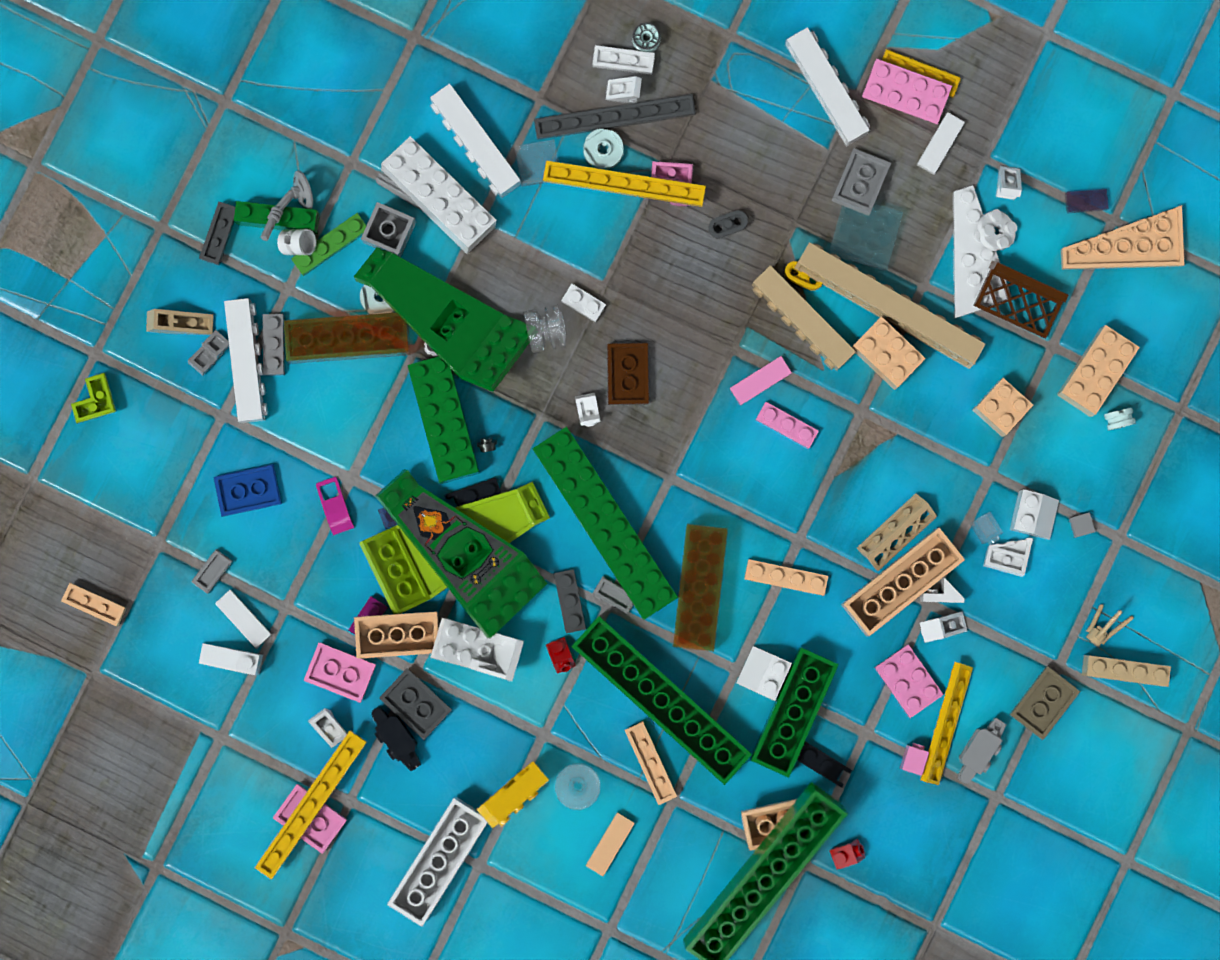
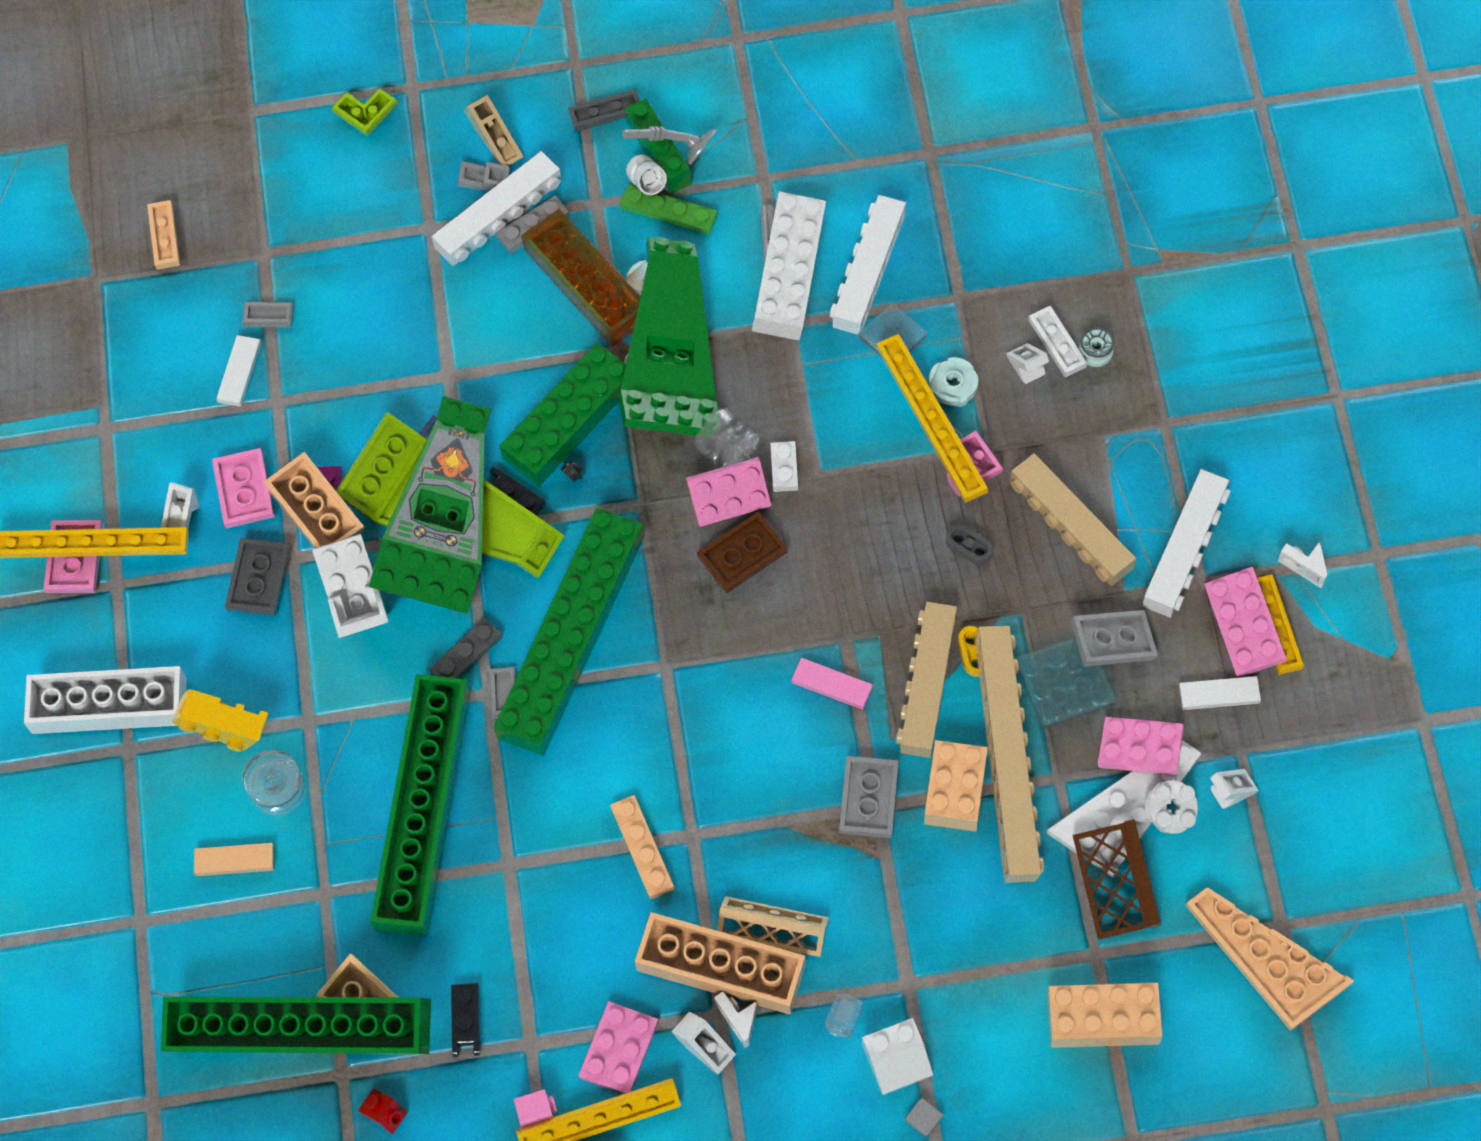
camera: 60 degrees right, 20 degrees down
white slope [199,643,263,675] -> none
blue tile [213,464,282,517] -> none
dark pink piece [316,477,354,535] -> none
light grey brick [361,202,416,257] -> none
black hinge [371,707,421,771] -> none
dark grey tile [534,94,696,140] -> none
red bracket [546,637,576,673] -> none
white bracket [575,393,601,427] -> none
light nougat plate [625,722,677,805] -> none
clear orange brick [672,524,728,651] -> none
white slope [736,646,792,701] -> none
green brick [749,647,839,778] -> none
bright pink plate [756,402,819,449] -> none
light nougat brick [972,378,1033,437] -> none
white wing [983,538,1033,577] -> none
clear purple plate [1065,189,1108,213] -> none
light aqua wheel [1104,408,1136,431] -> none
none -> bright pink plate [686,457,771,527]
none -> light grey plate [839,756,899,838]
none -> tan brick [1010,453,1136,587]
none -> bright pink plate [1098,717,1184,775]
none -> white slope [1278,543,1328,588]

